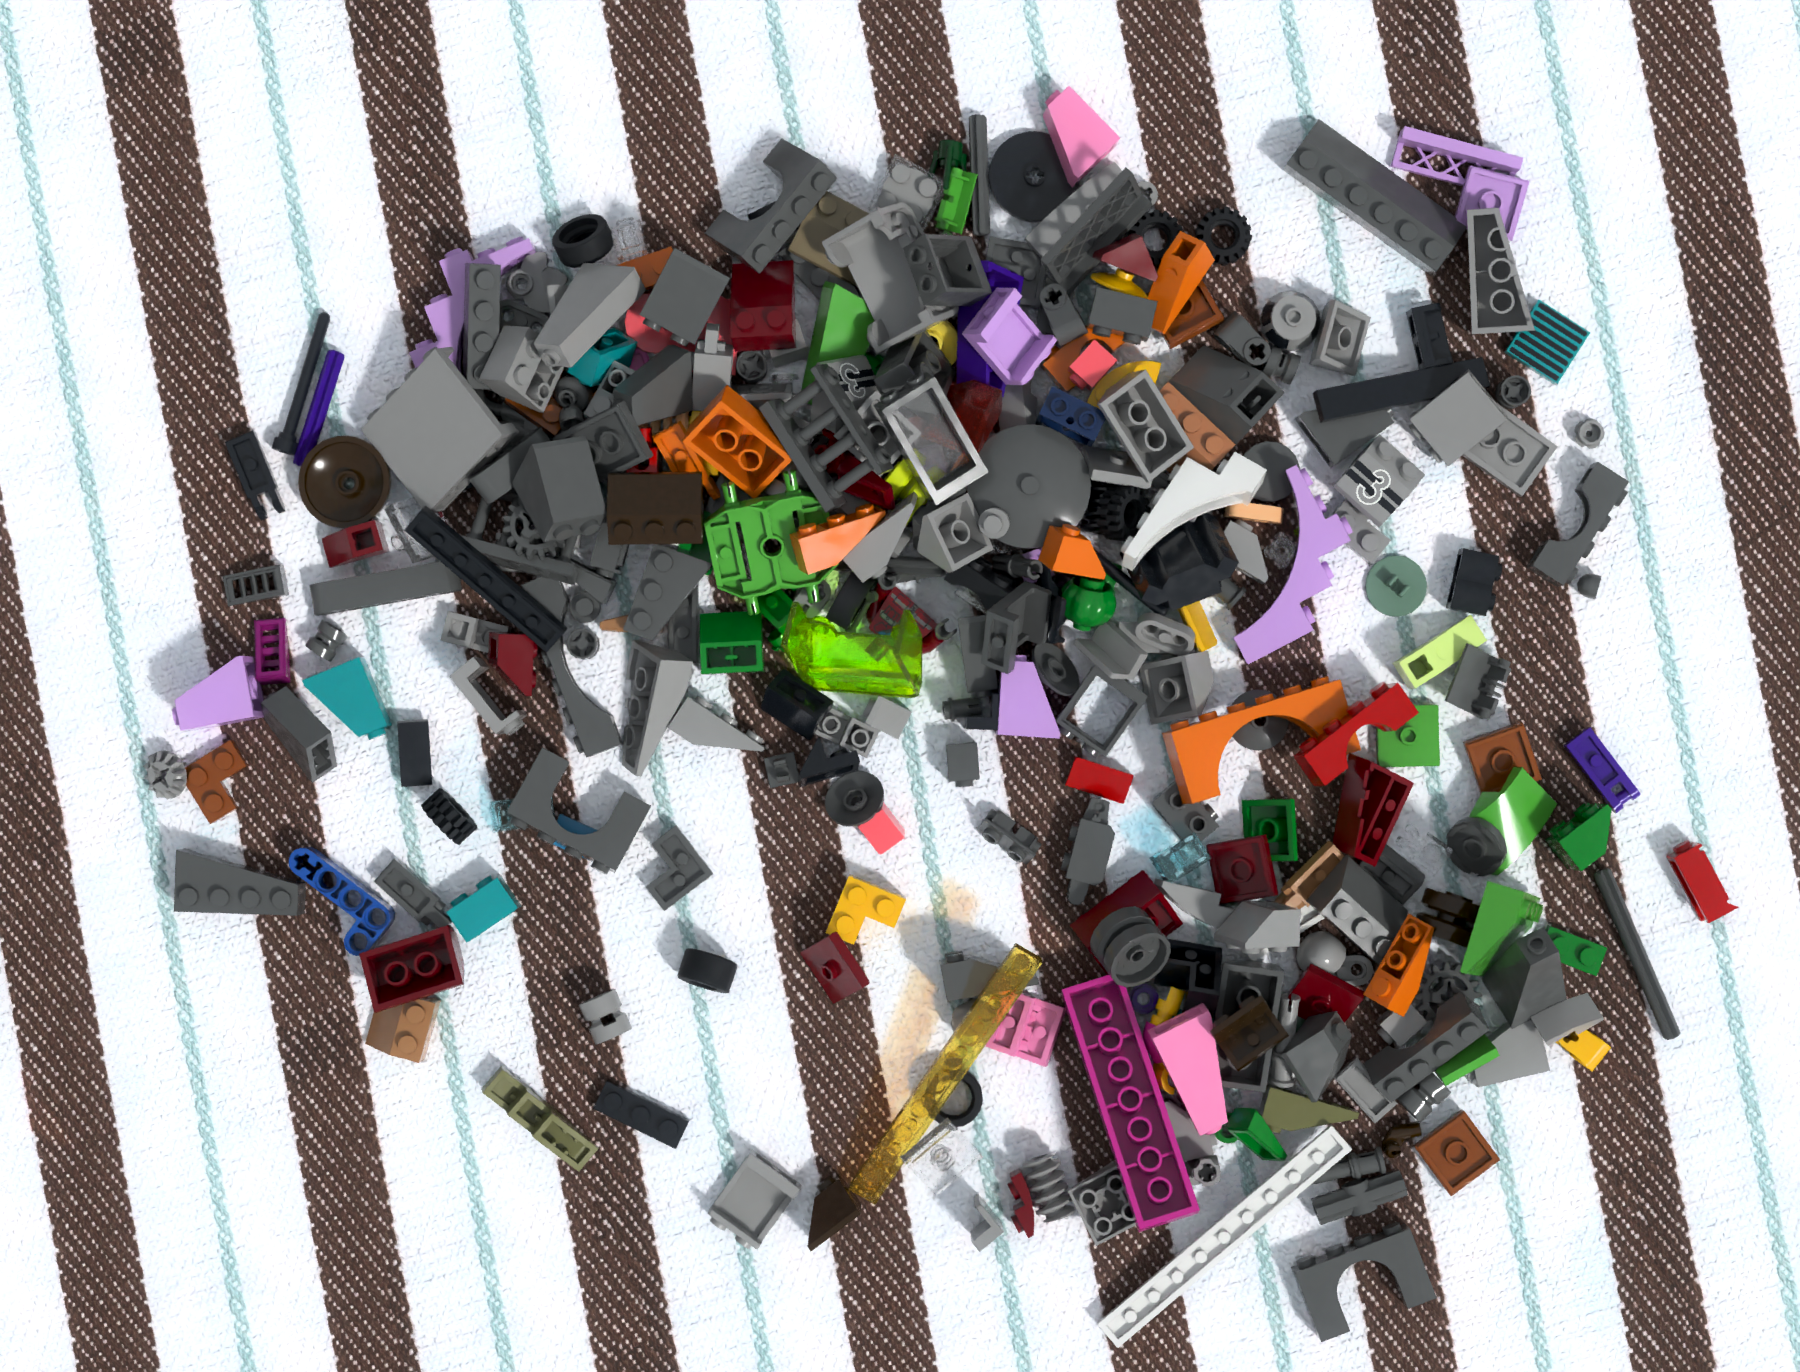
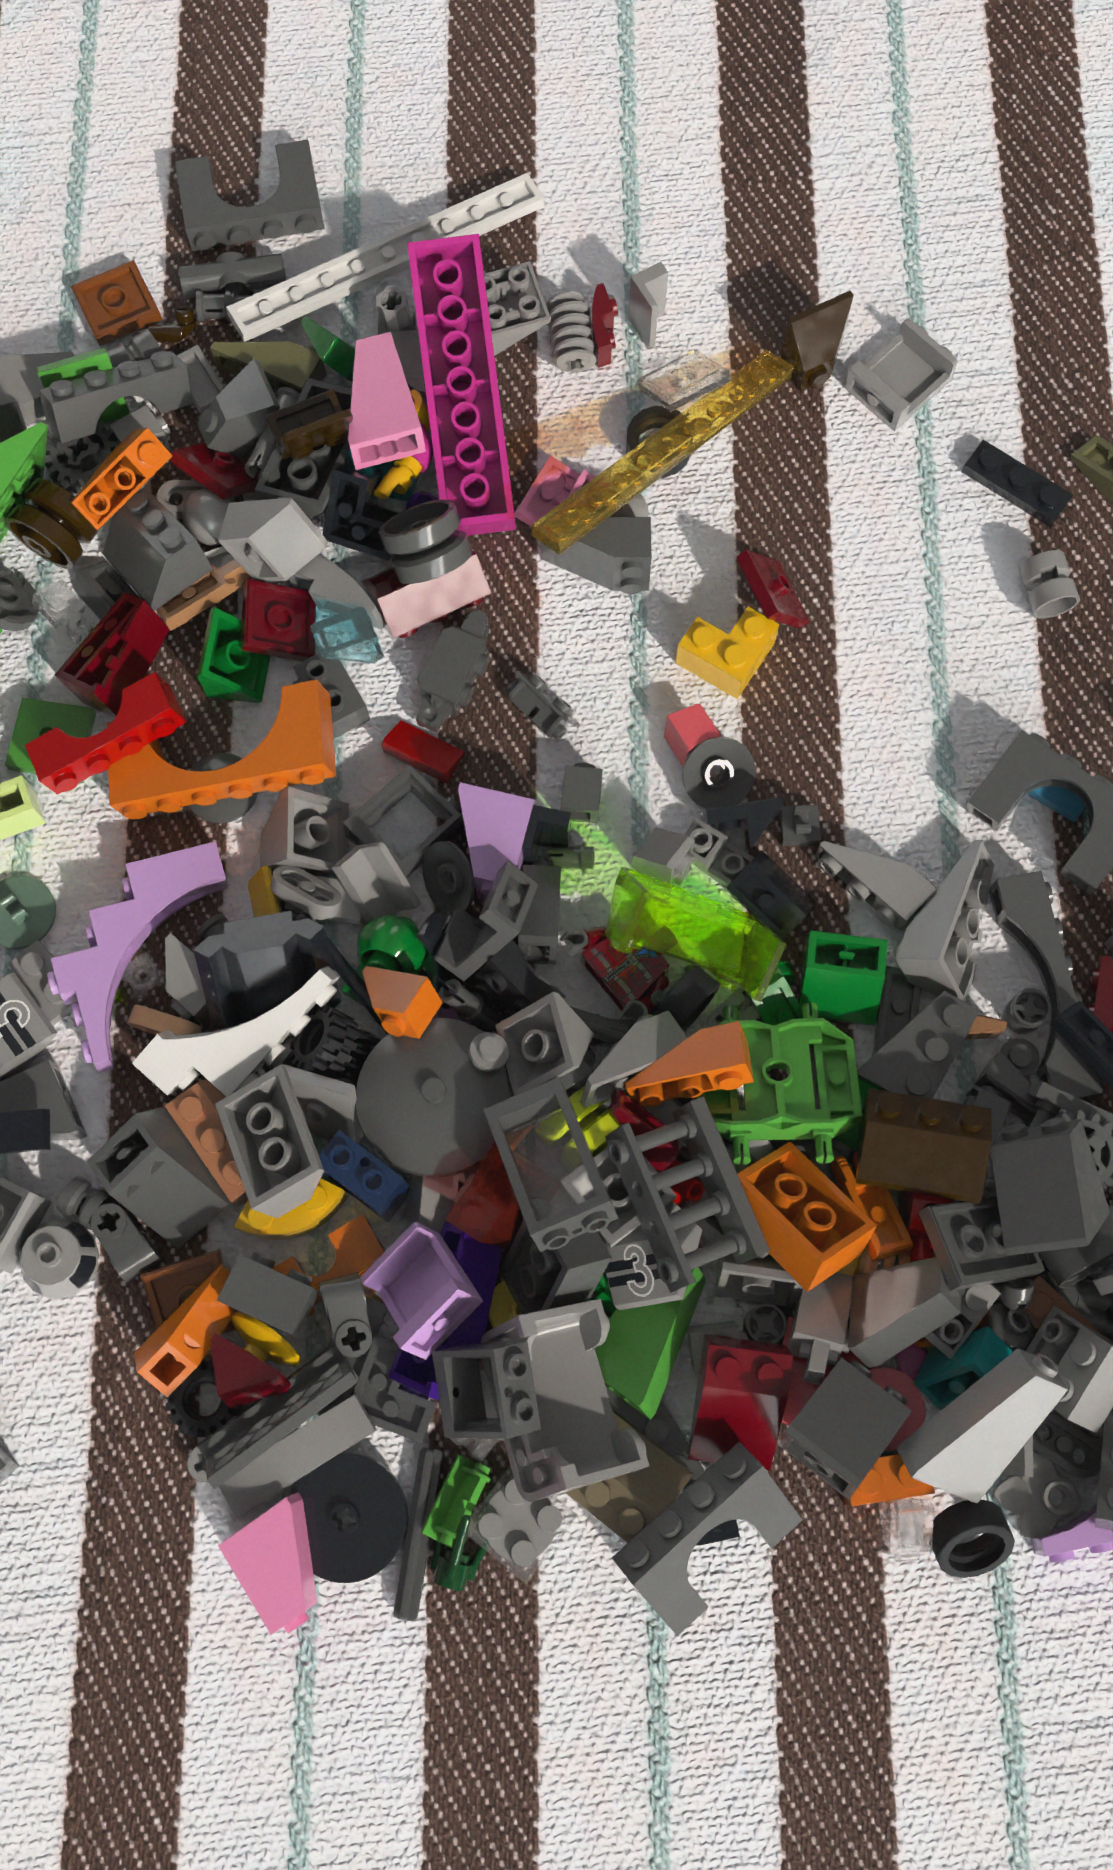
camera: 165 degrees left, 15 degrees down
dark grey plate [646,825,714,911] -> none
black tyre [677,948,737,993] -> none
coral brick [1068,339,1117,391] -> none
black tyre [1195,207,1252,266] -> none
dark grey tile [1243,441,1300,502] -> none

